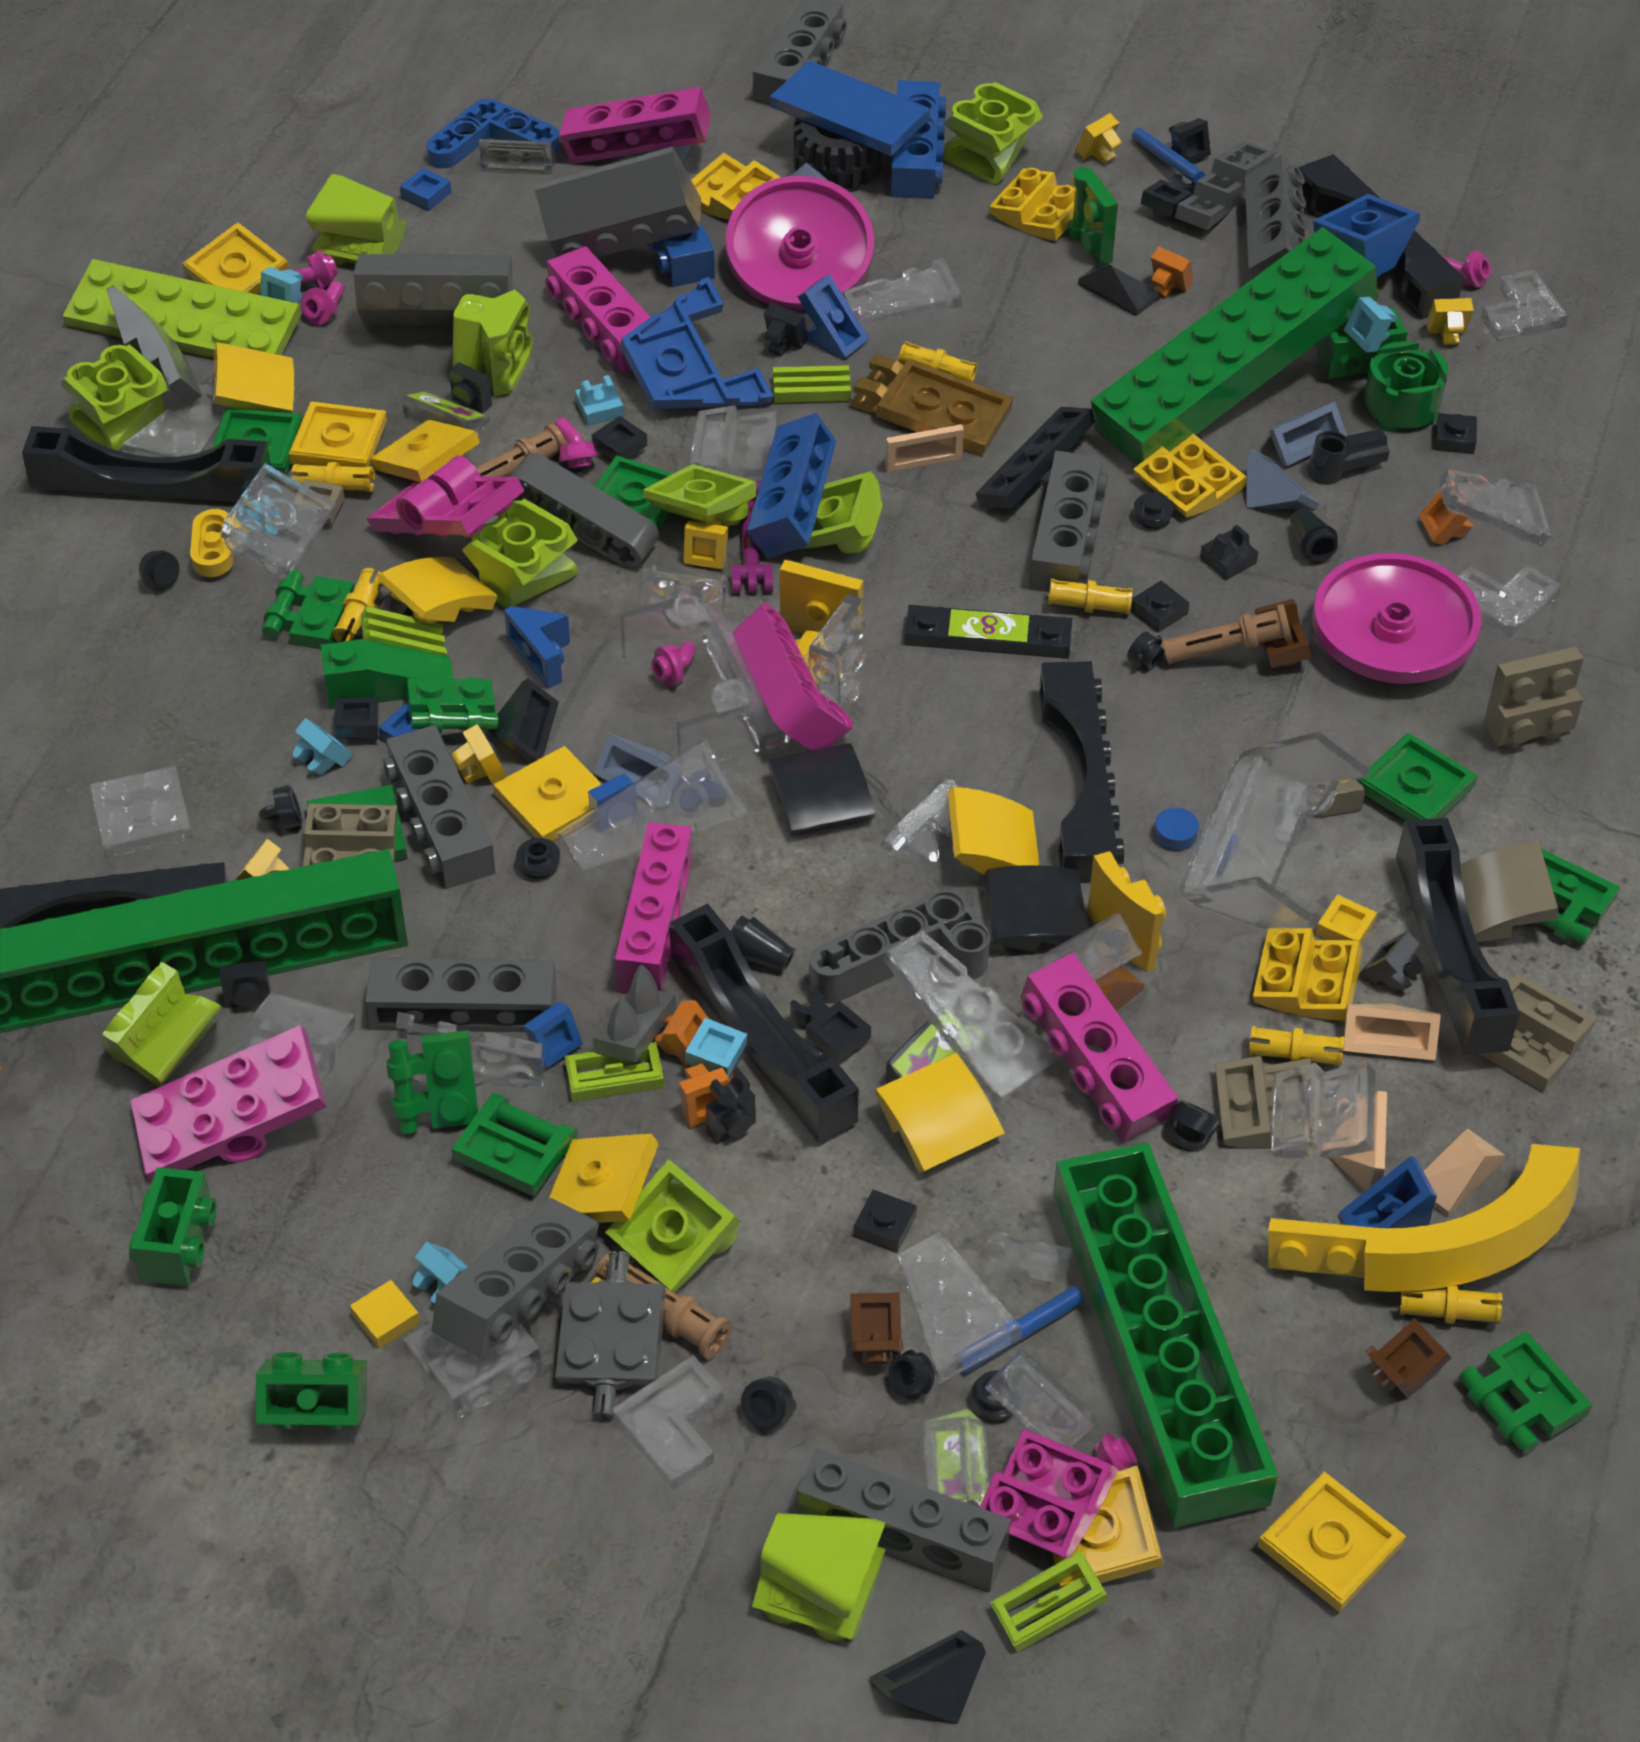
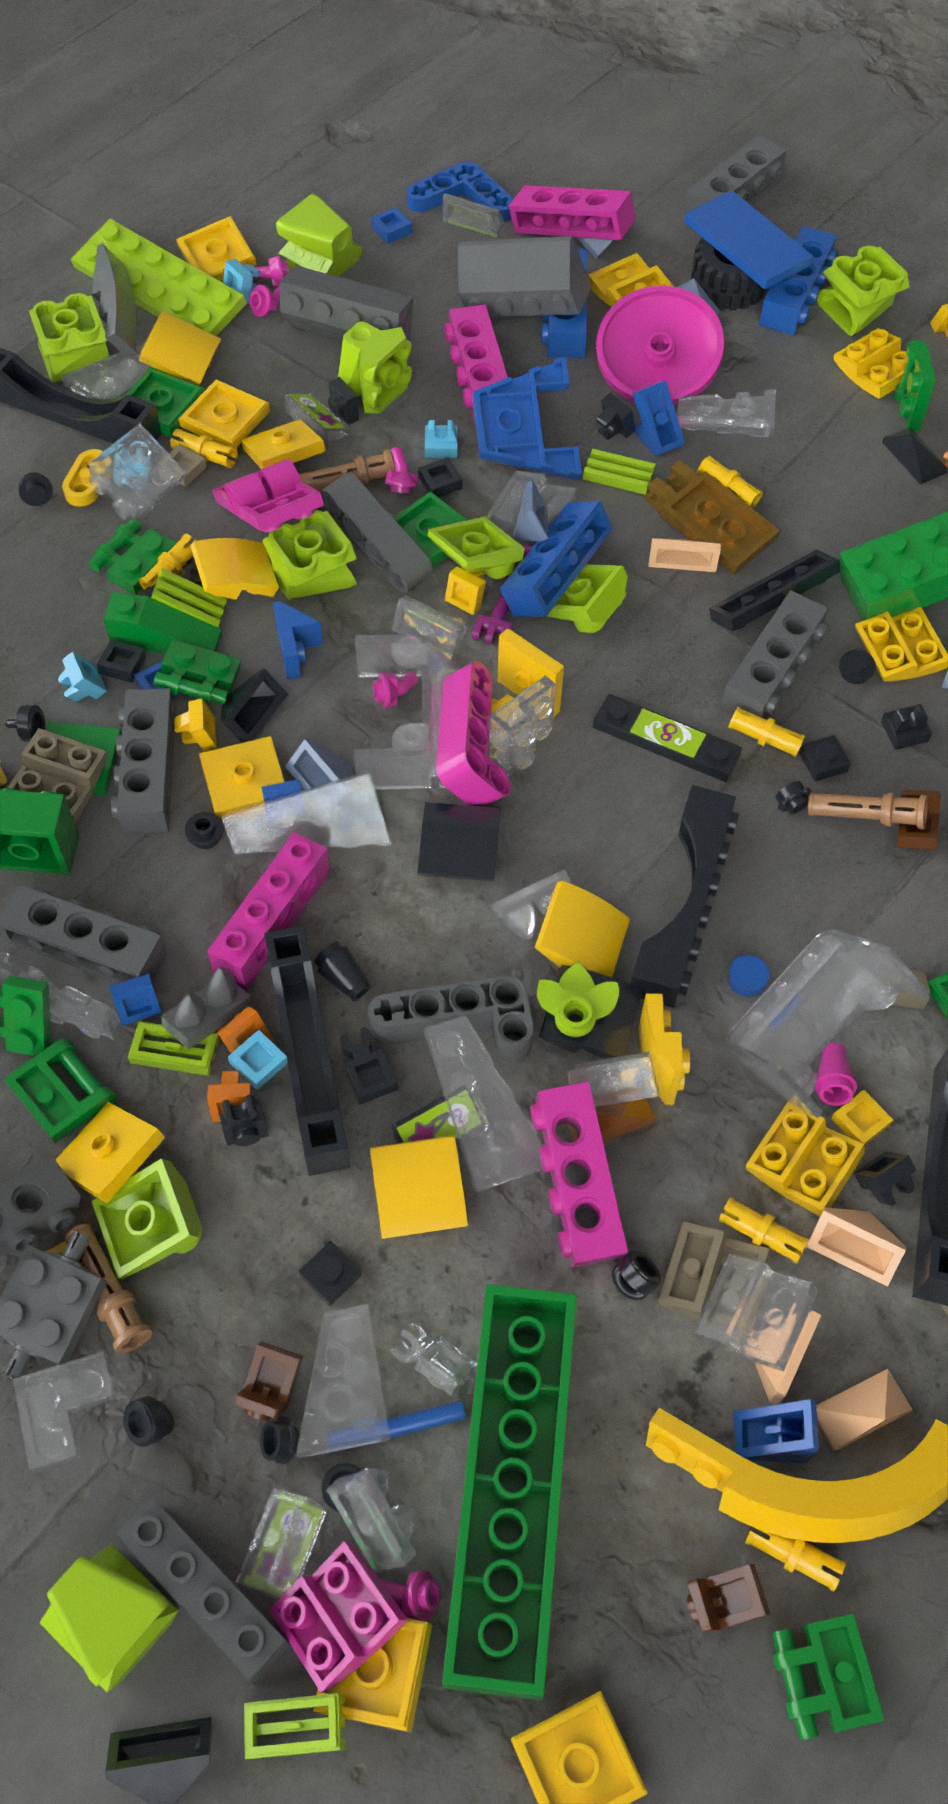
camera: 20 degrees right, 10 degrees up
none -> sand blue slope [513,480,548,541]
none -> lime plate [537,962,619,1037]
none -> dark pink cone [815,1043,857,1106]

